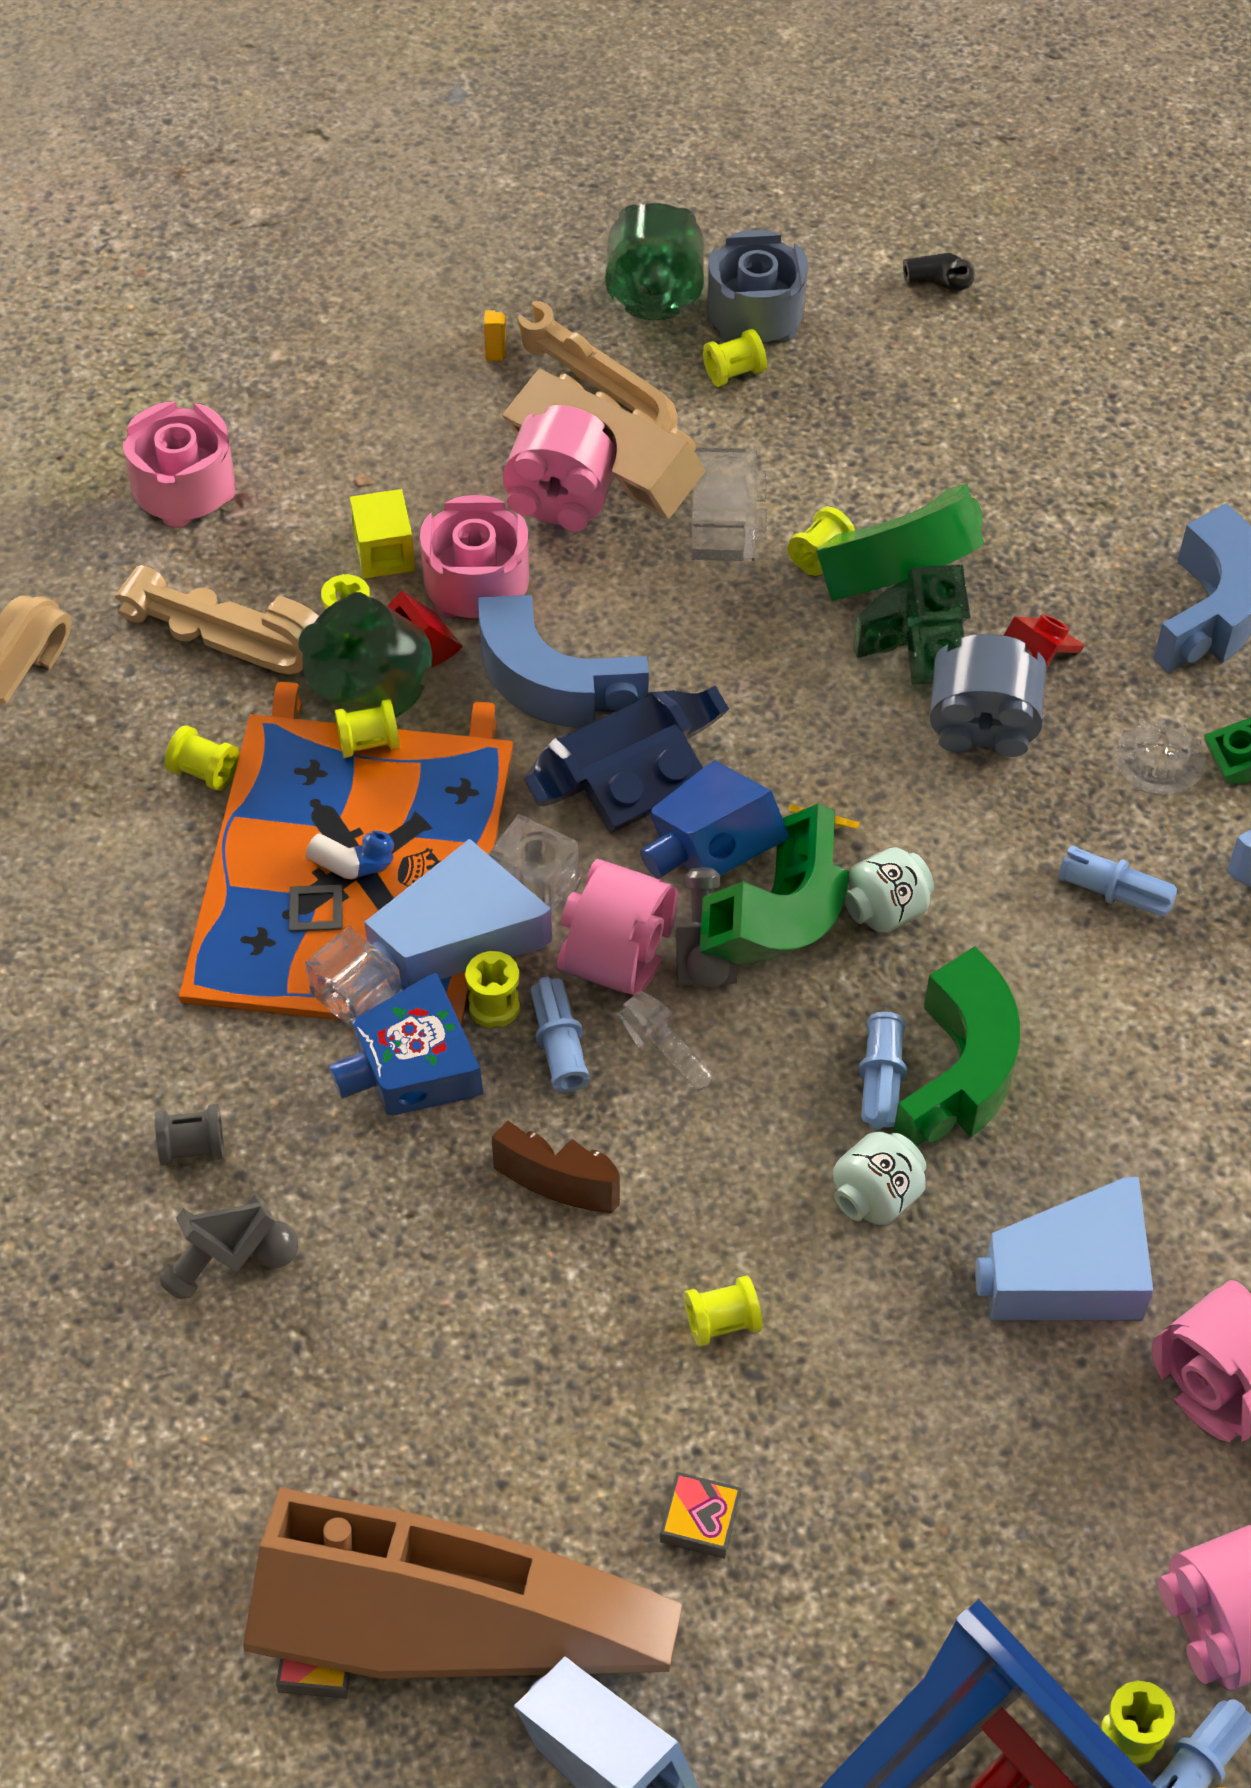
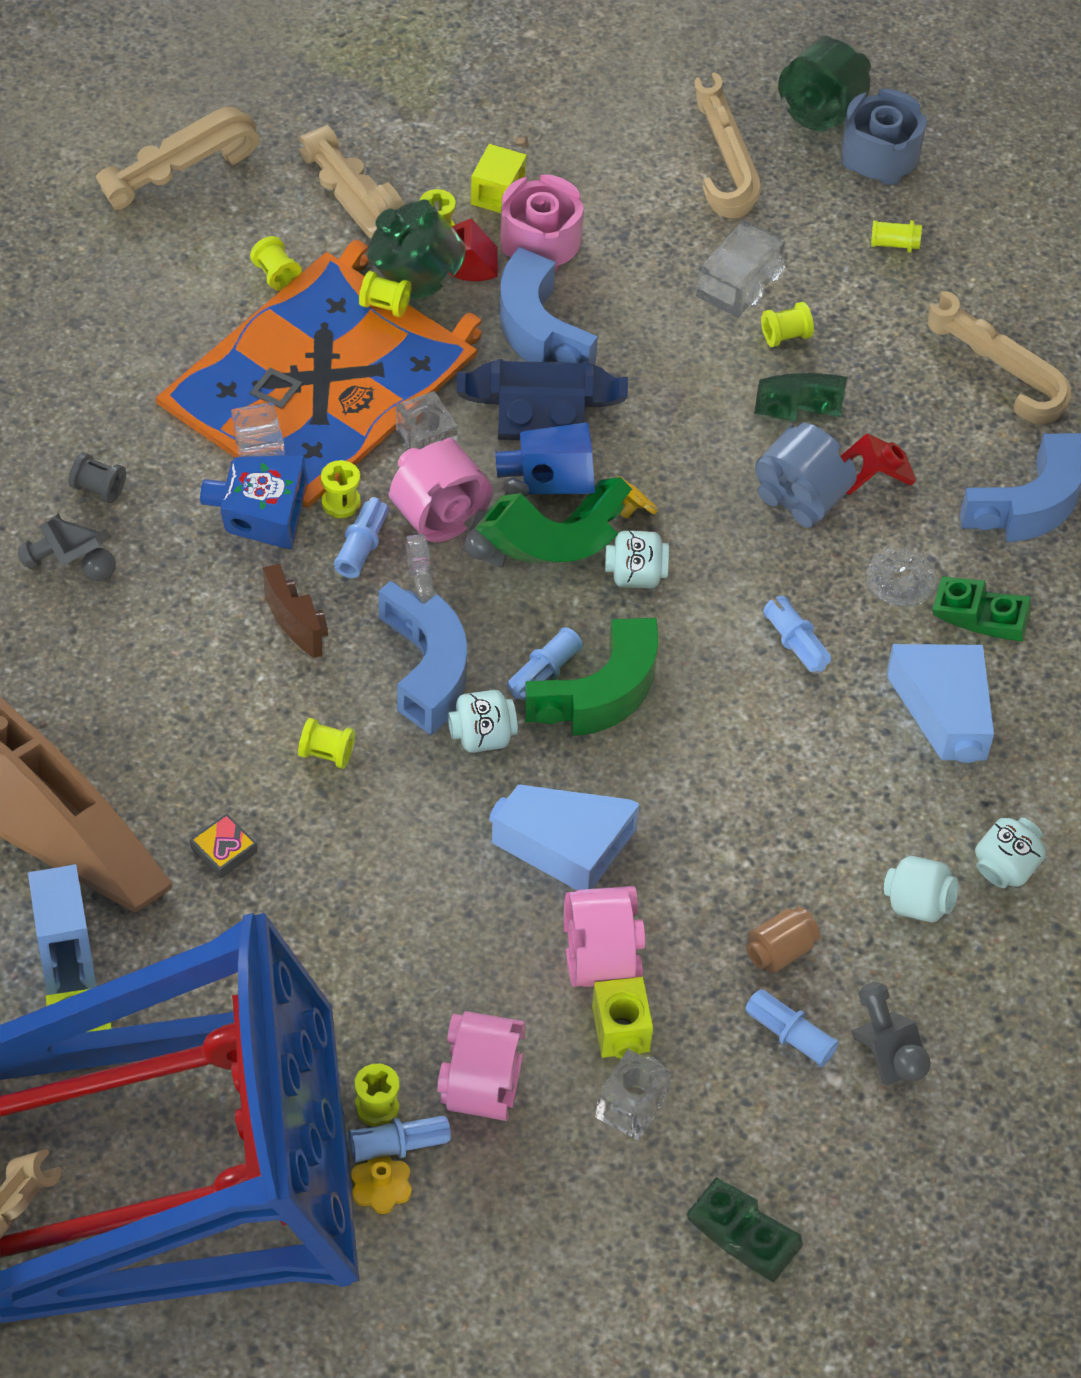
camera: 30 degrees right, 0 degrees up
bright pink brick [123,402,235,527] -> none
arm [306,831,394,879] -> none
light blue slope [364,839,552,988] -> none
yellow tile [484,310,506,361] -> none
tan arch [502,368,706,519] -> none
bright pink brick [503,405,617,532] -> none
neon yellow bush [703,329,767,387] -> none
green arch [816,484,984,601] -> none
black arm [903,253,975,291] -> none
clear green slope [906,564,971,685] -> none
none -> medium blue arch [378,581,467,736]
none -> neon yellow pin [871,220,922,253]
none -> tan piece [927,291,1071,425]

